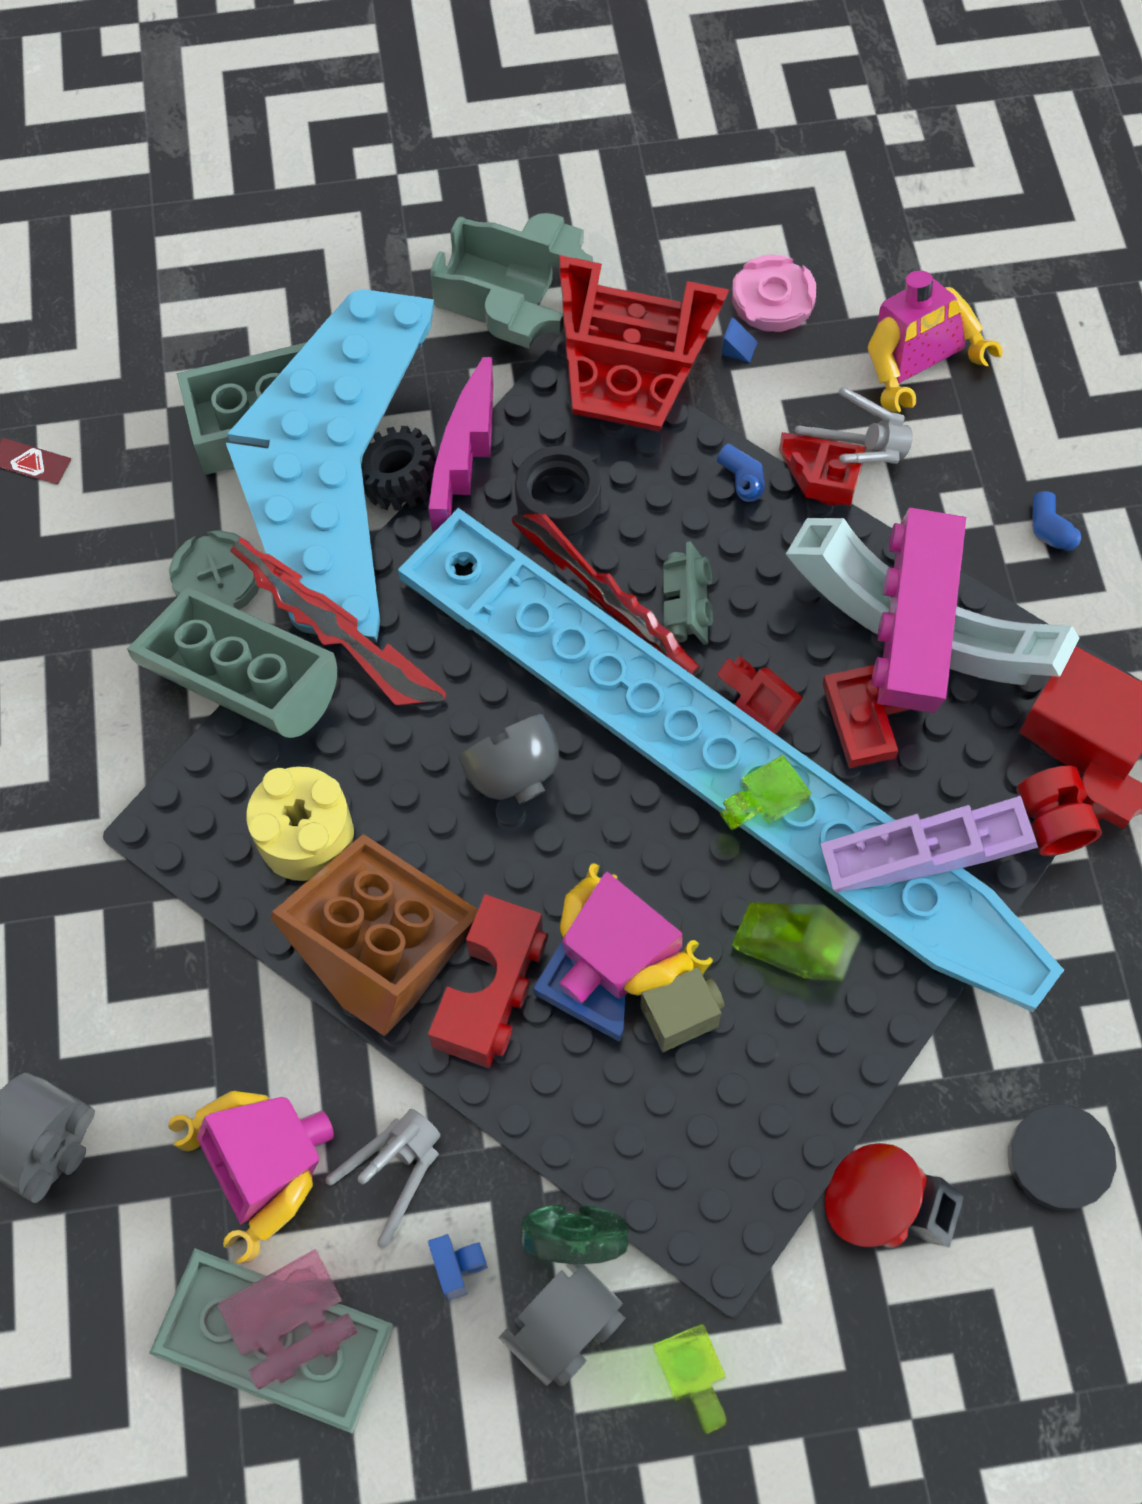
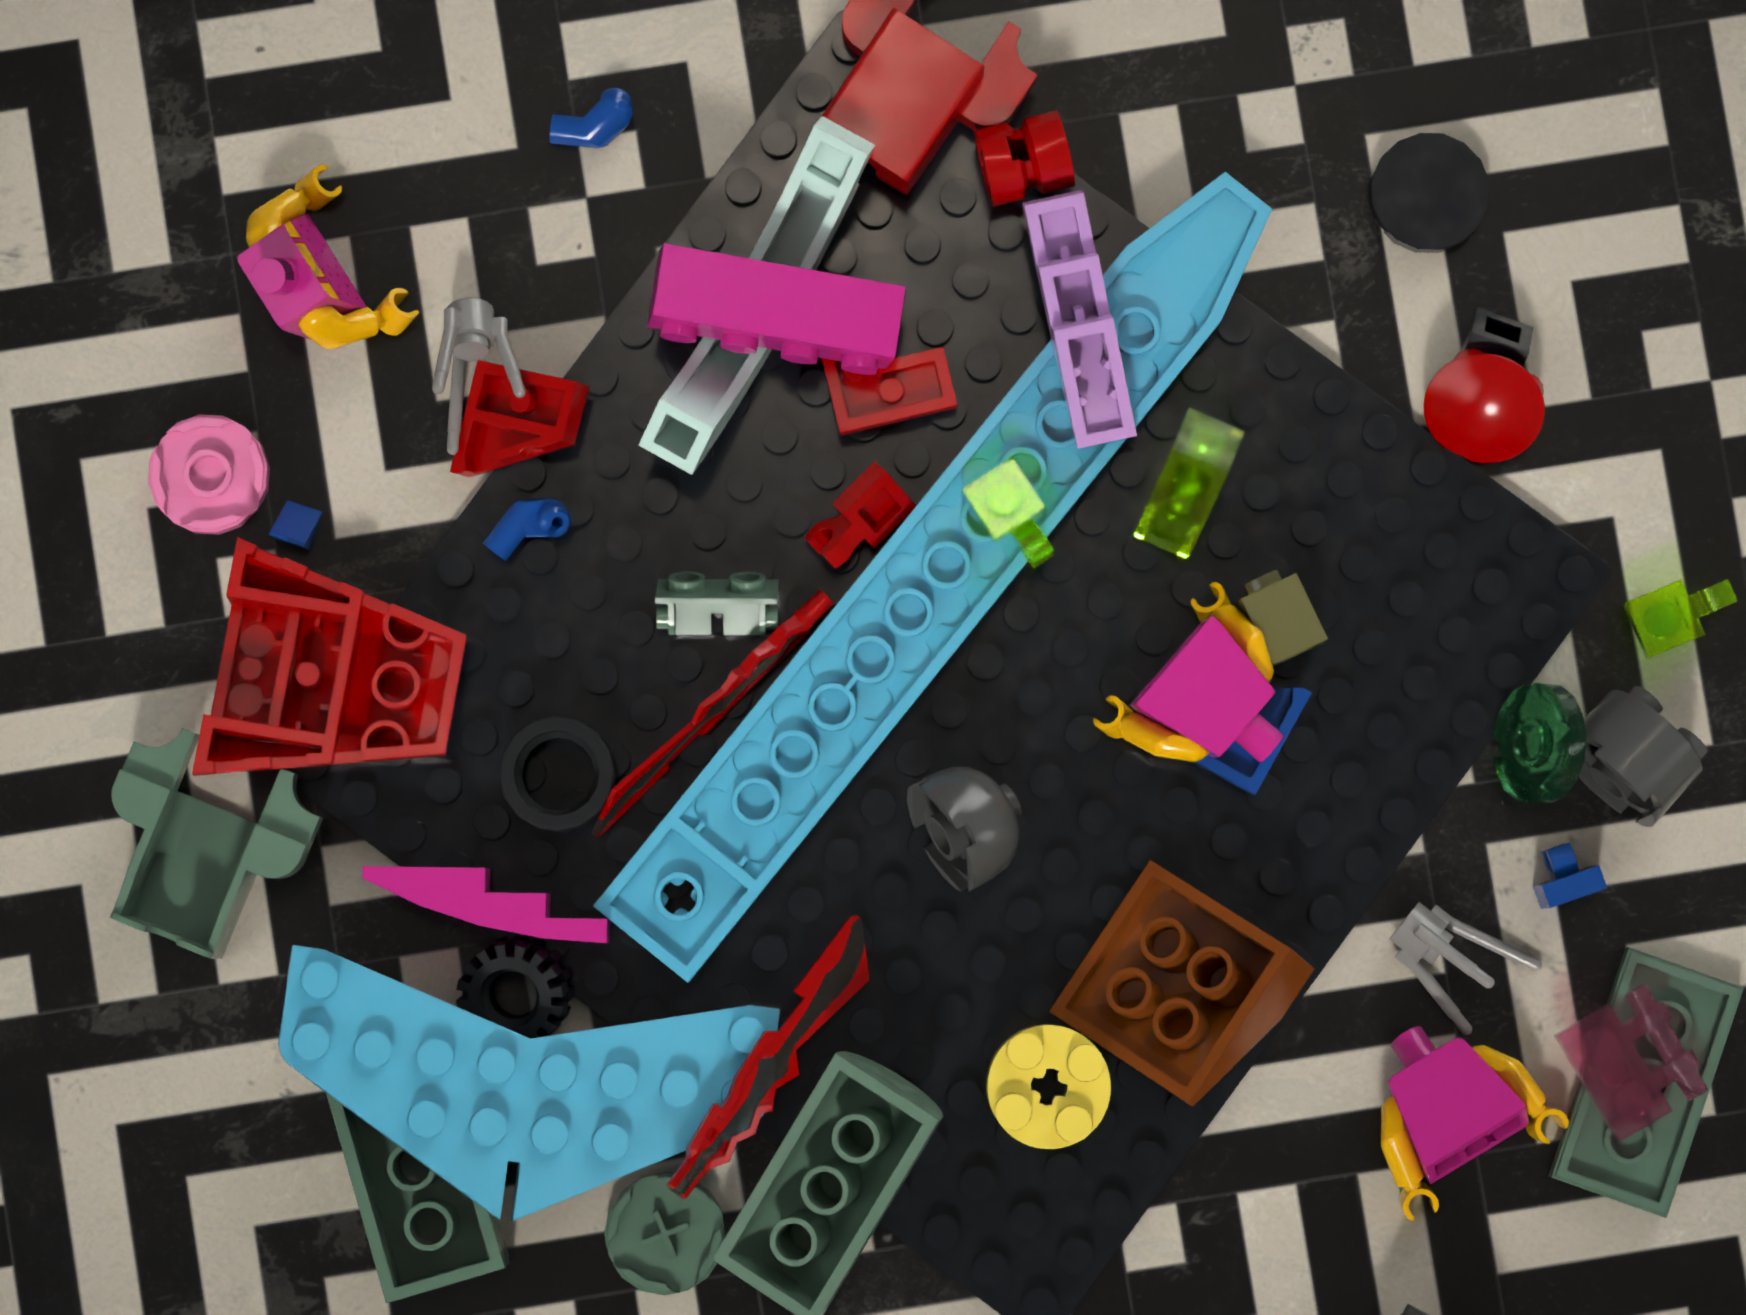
camera: 90 degrees left, 20 degrees up
red arch [428,894,549,1068] -> none

